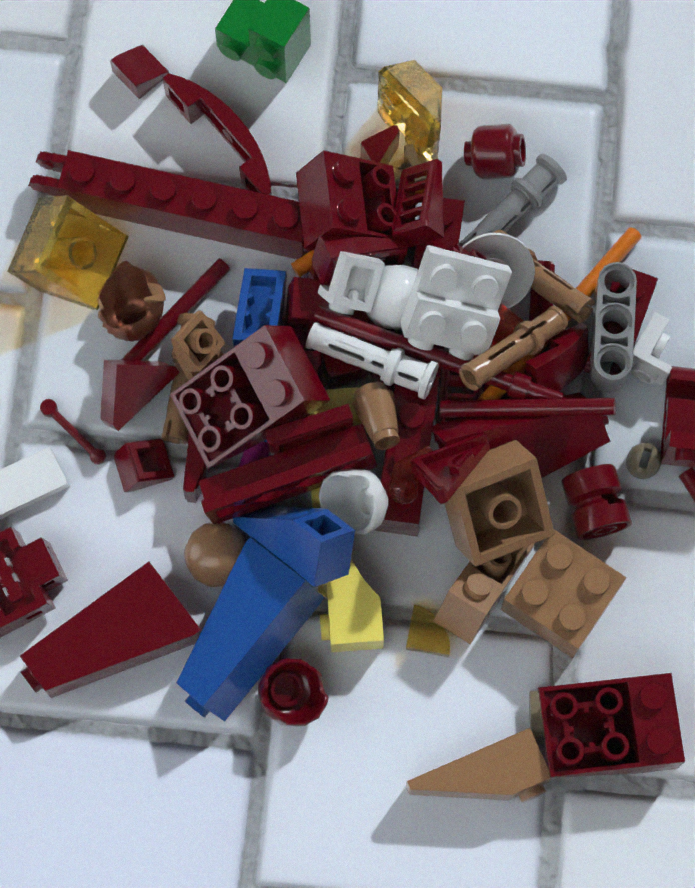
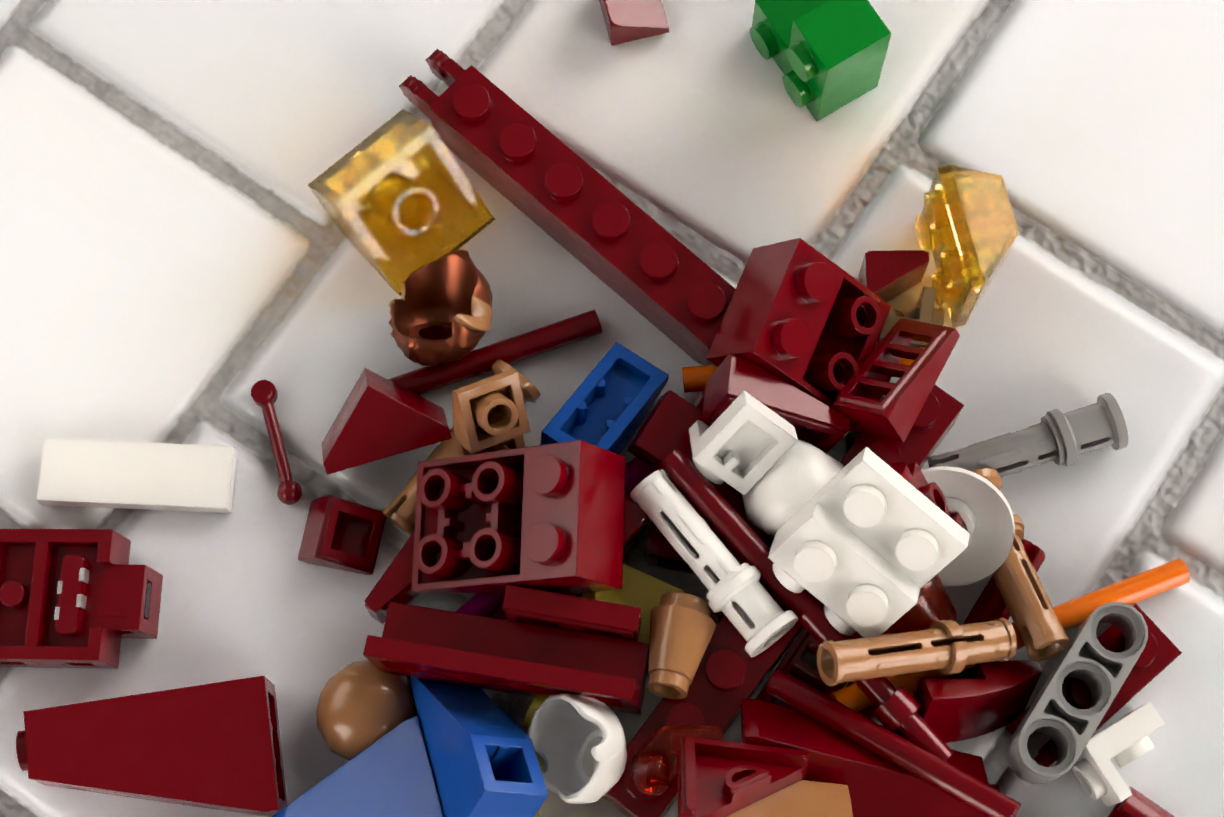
camera: 30 degrees right, 0 degrees up
dark red slope [162,73,272,195] -> none
dark red head [464,124,526,180] -> none

